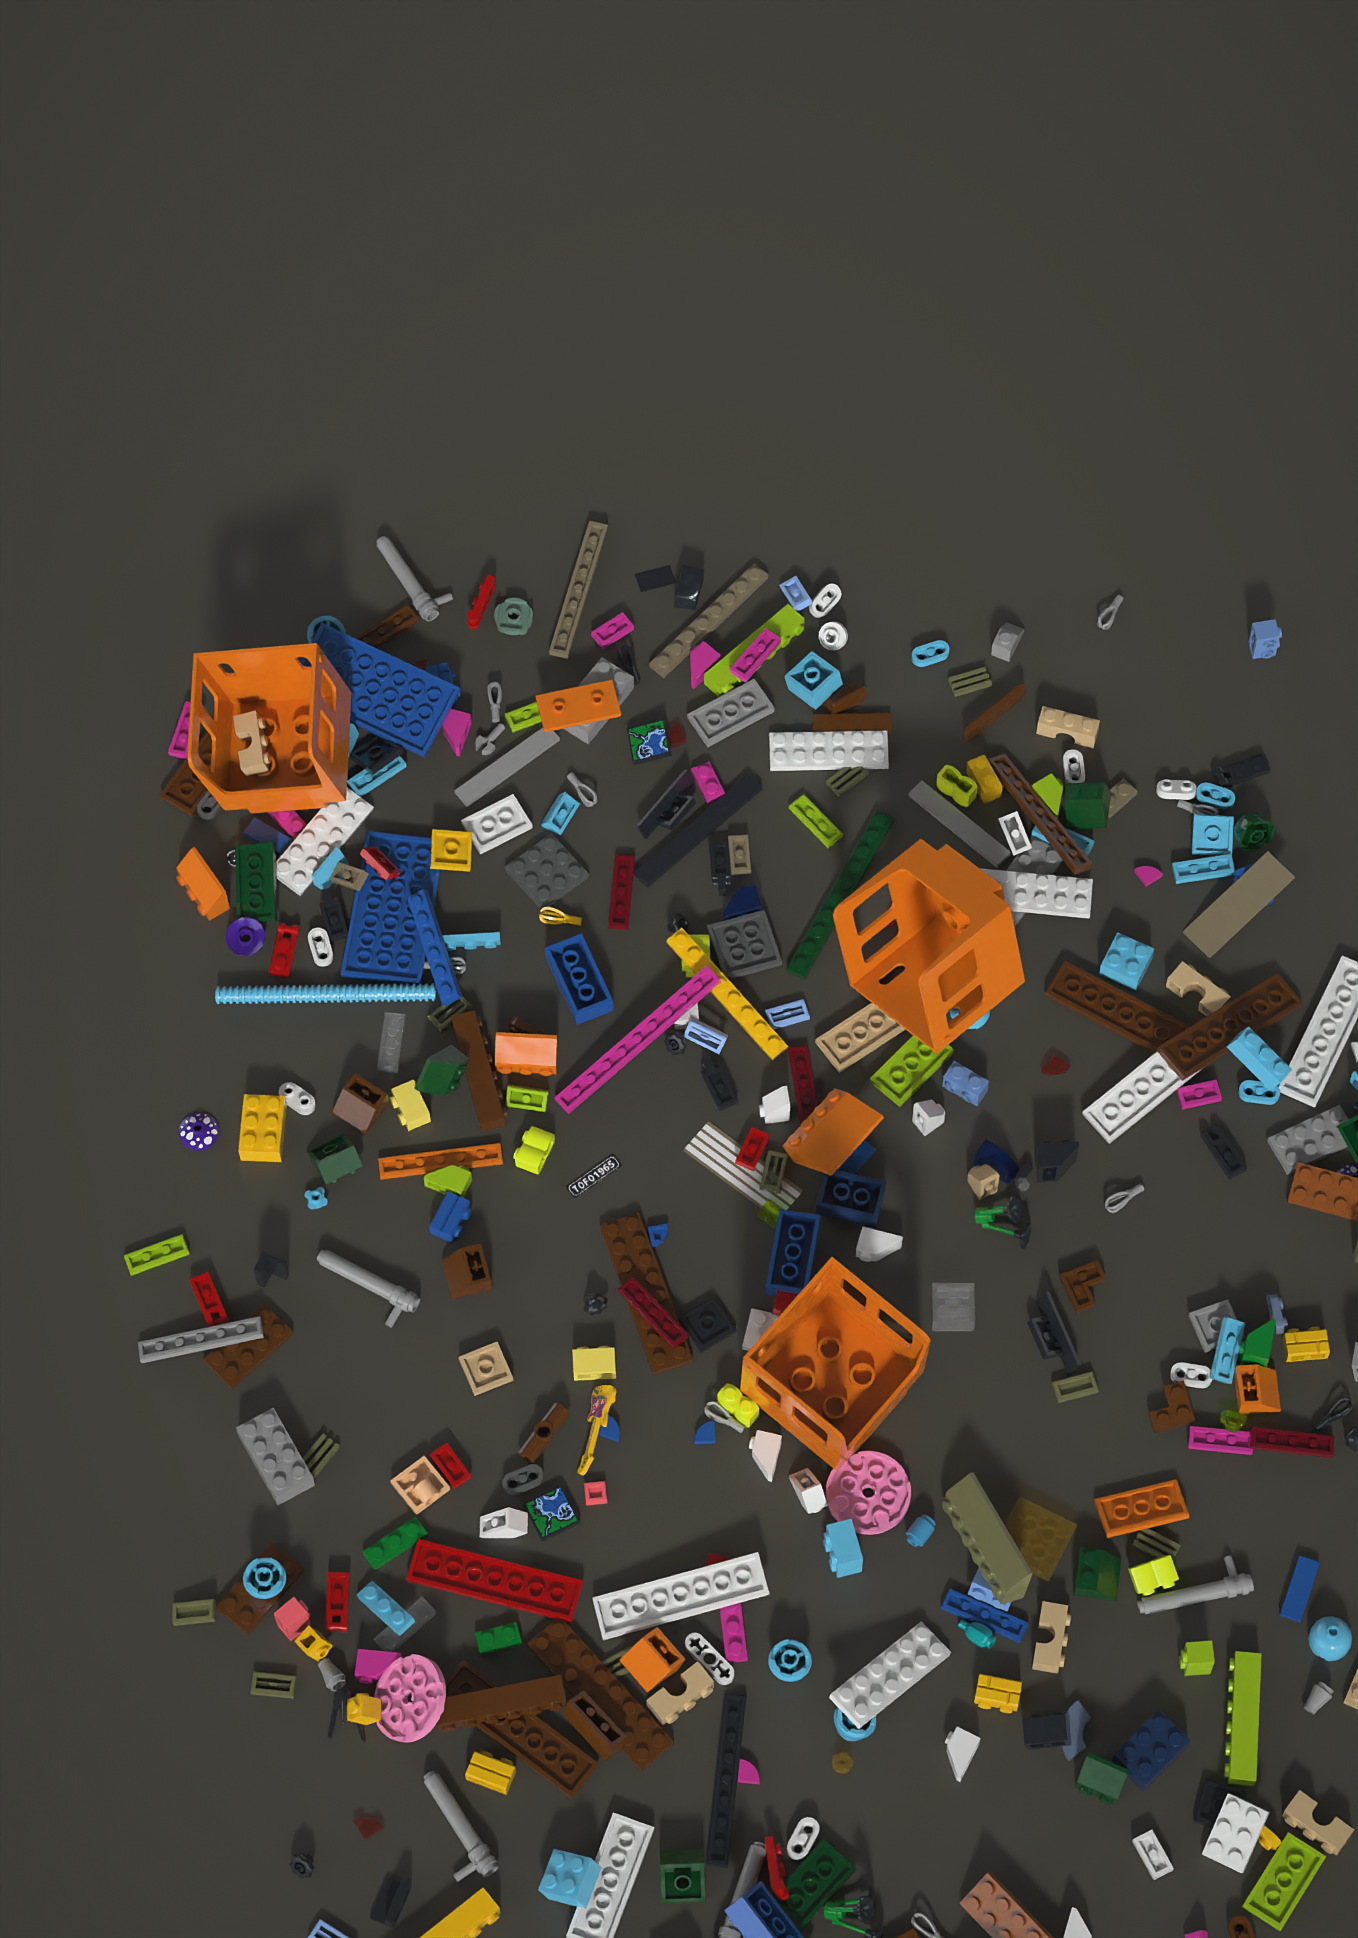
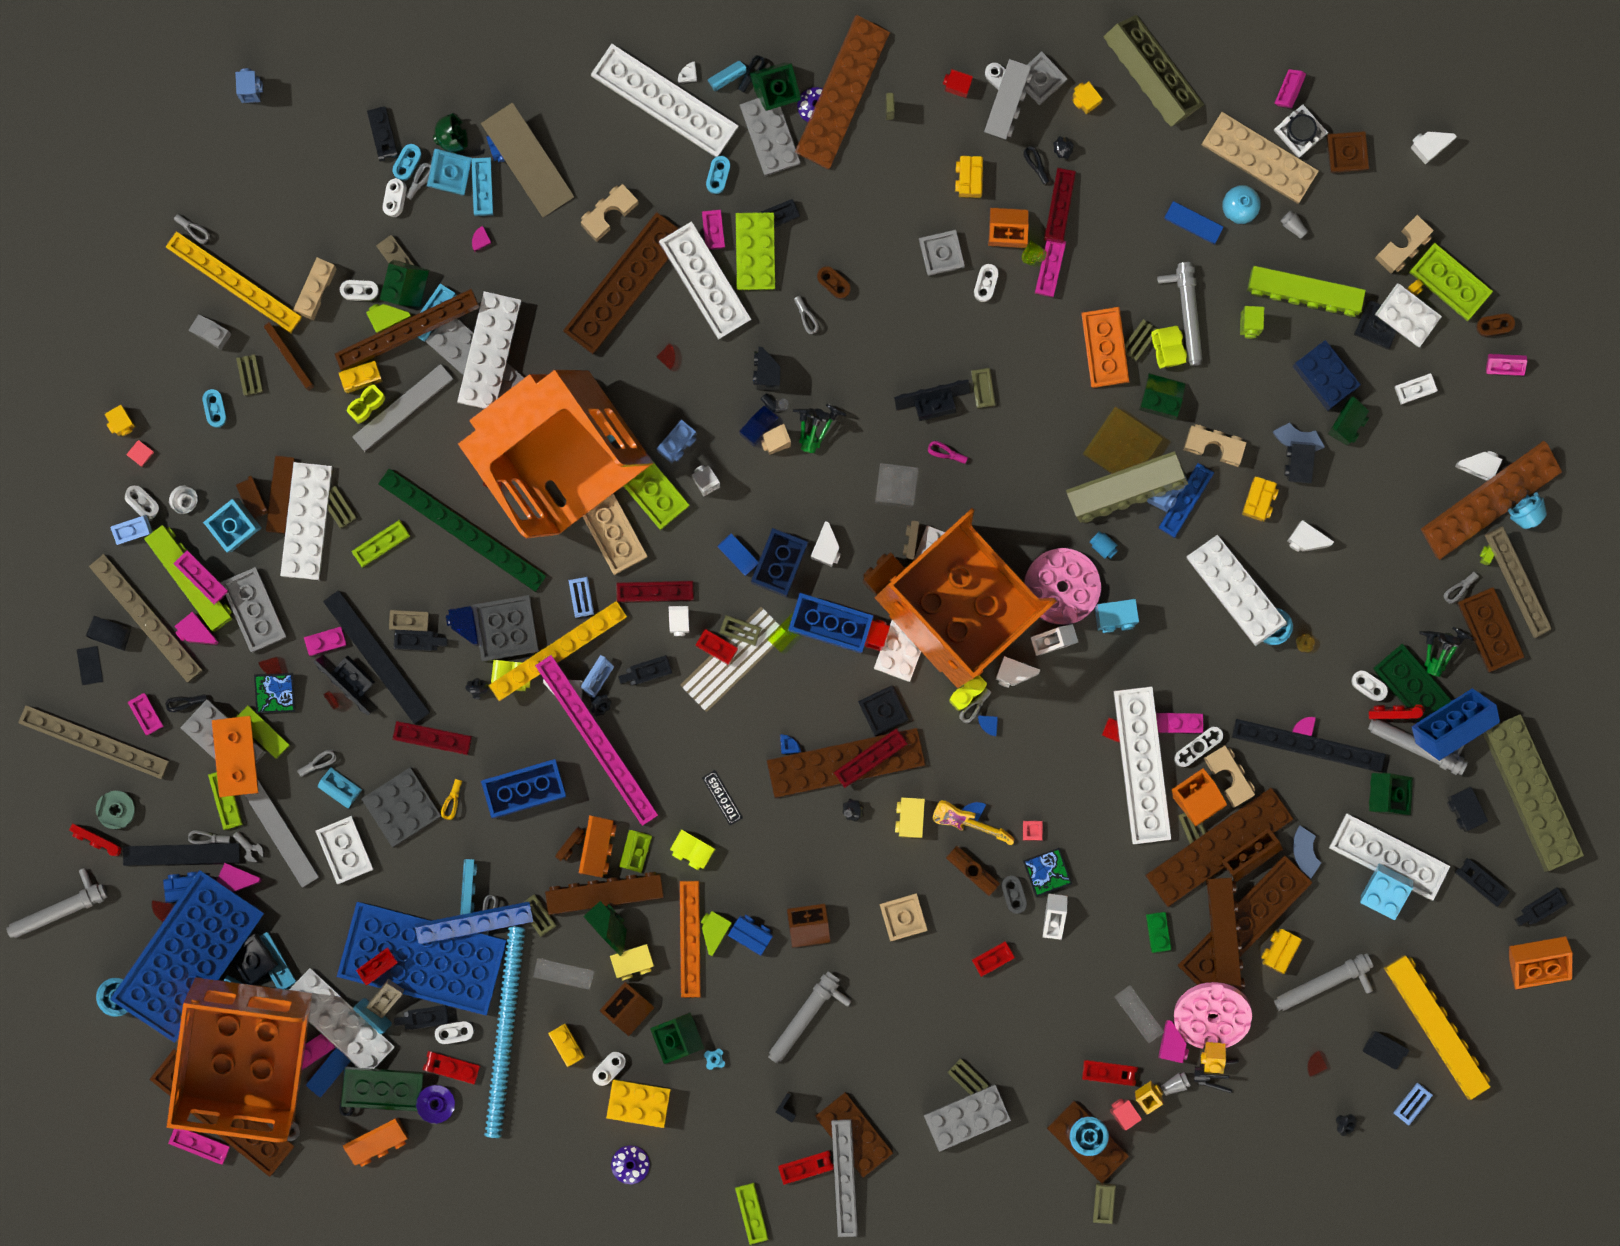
camera: 90 degrees left, 20 degrees up
tan arch [233,711,271,777] -> none
olive tile [250,1671,297,1699] -> none
reddish brown tile [355,604,420,648] -> none
medium azure plate [357,1581,415,1636] -> none
green plate [362,1517,428,1571] -> none
light nougat plate [391,1456,450,1515] -> none
red plate [406,1539,583,1623] -> none
yellow plate [430,829,472,872] -> none
medium azure cone [768,1639,812,1682] -> none
orange slope [782,1088,884,1176] -> none
teal plant [958,1619,996,1648] -> none
white slope [999,811,1032,856] -> none
reddish brown plate [1059,1260,1106,1314] -> none
medium azure brick [1099,932,1154,991] -> none
reddish brown plate [1148,1381,1195,1433] -> none
reddish brown plate [1156,973,1303,1081] -> none
medium azure plate [1210,1317,1245,1384] -> none
medium azure brick [1227,1026,1292,1090] -> none
green slope [1237,1320,1276,1367] -> none
sand blue plate [1267,1294,1288,1335] -> none
none -> yellow brick [104,405,135,436]
none -> black tile [123,843,240,866]
none -> coral tile [126,440,154,467]
none -> yellow plate [166,231,302,333]
none -> lime tile [237,705,290,759]
none -> clear red tile [323,691,339,710]
none -> yellow brick [548,1023,585,1067]
none -> lime plate [736,213,775,290]
none -> reddish brown plate [817,266,850,299]
none -> dark pink piece [928,441,968,464]
none -> sand blue tile [1293,825,1321,879]

